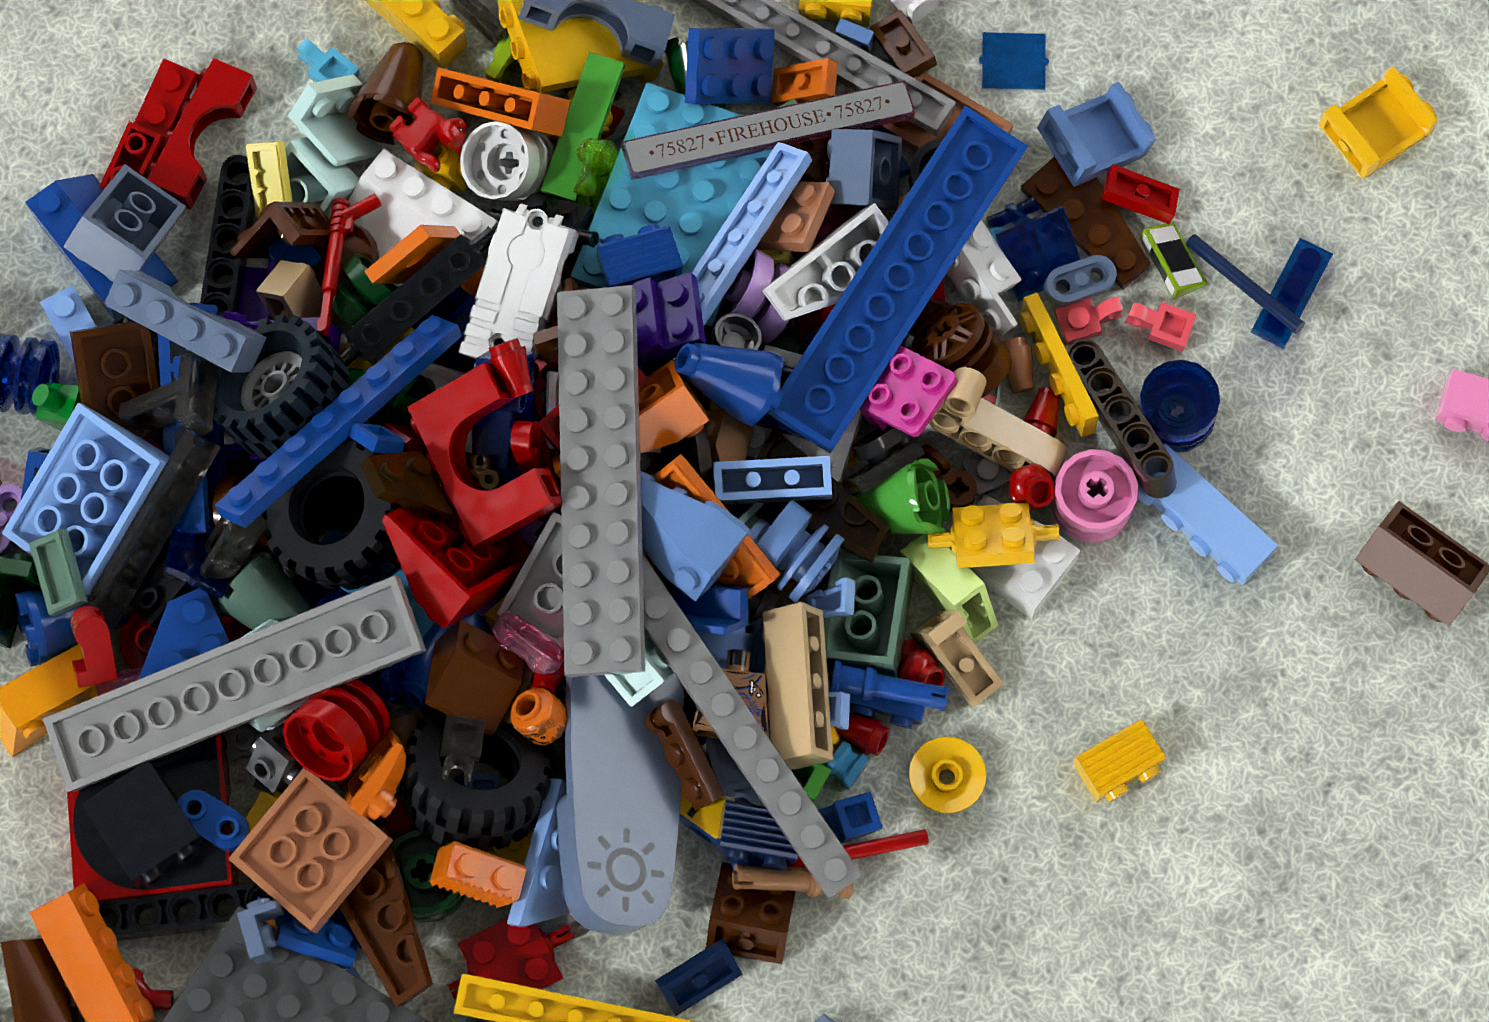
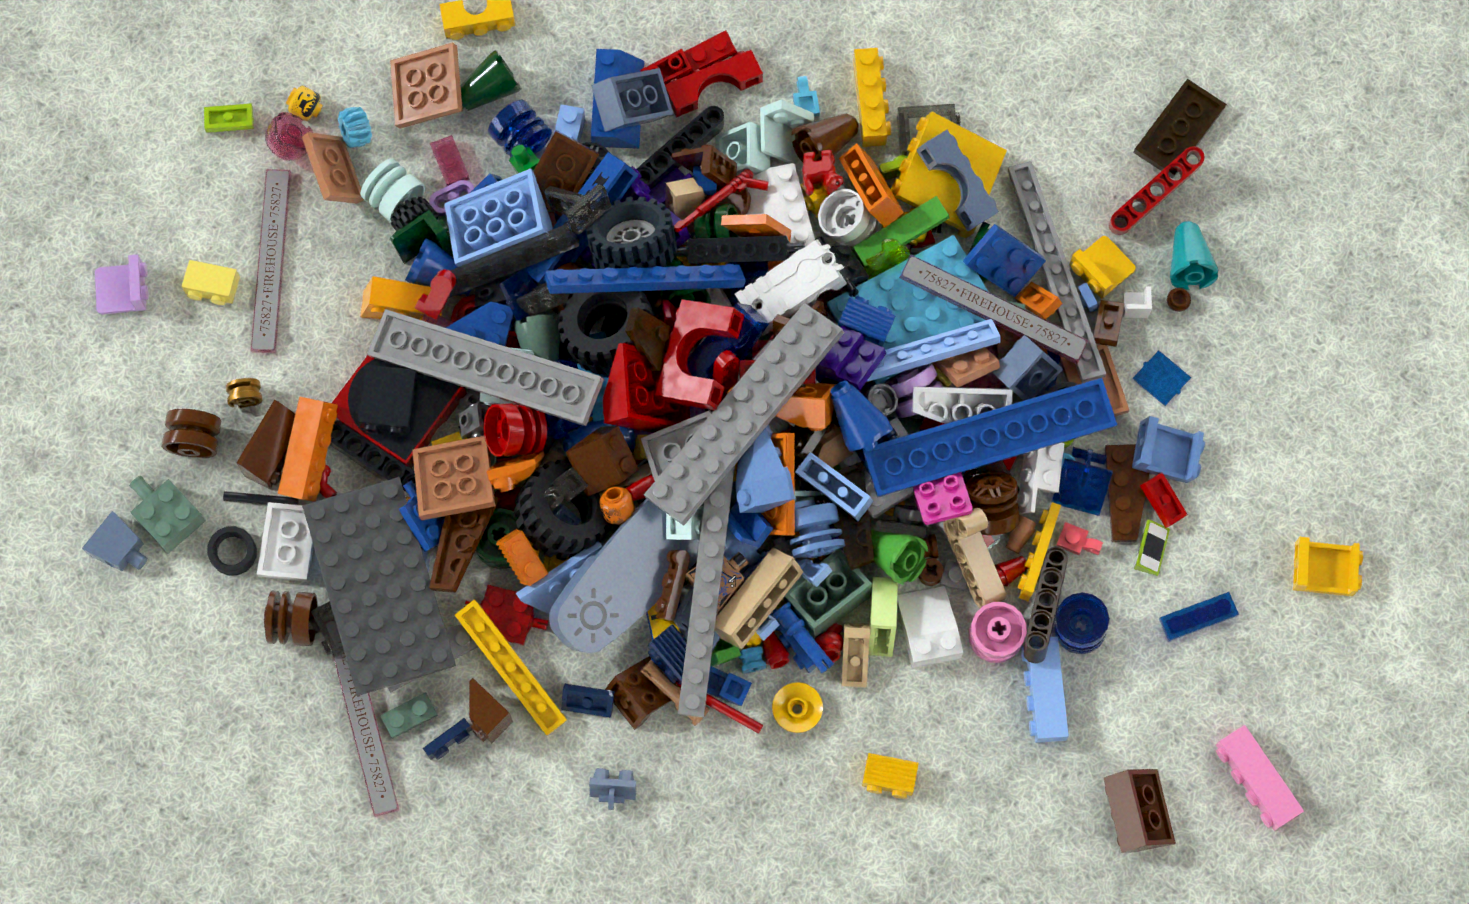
camera: 40 degrees right, 0 degrees up
sand green tile [29,529,88,616] -> none
sand blue arch [104,270,266,373] -> none
blue plate [177,790,250,852] -> none
sand blue bracket [237,898,285,965] -> none
light yellow plate [245,140,293,218] -> none
blue tile [348,423,405,454] -> none
dark brown arm [468,455,502,489] -> none
red cone [488,338,533,398] -> none
clear pink plate [492,612,564,675] -> none
yellow plate [928,503,1059,568] -> none
red animal [1009,463,1055,510] -> none
sand blue plate [1044,255,1117,306] -> none
coral plate [1125,302,1196,352] -> none
dark blue bar [1186,234,1305,334] -> none

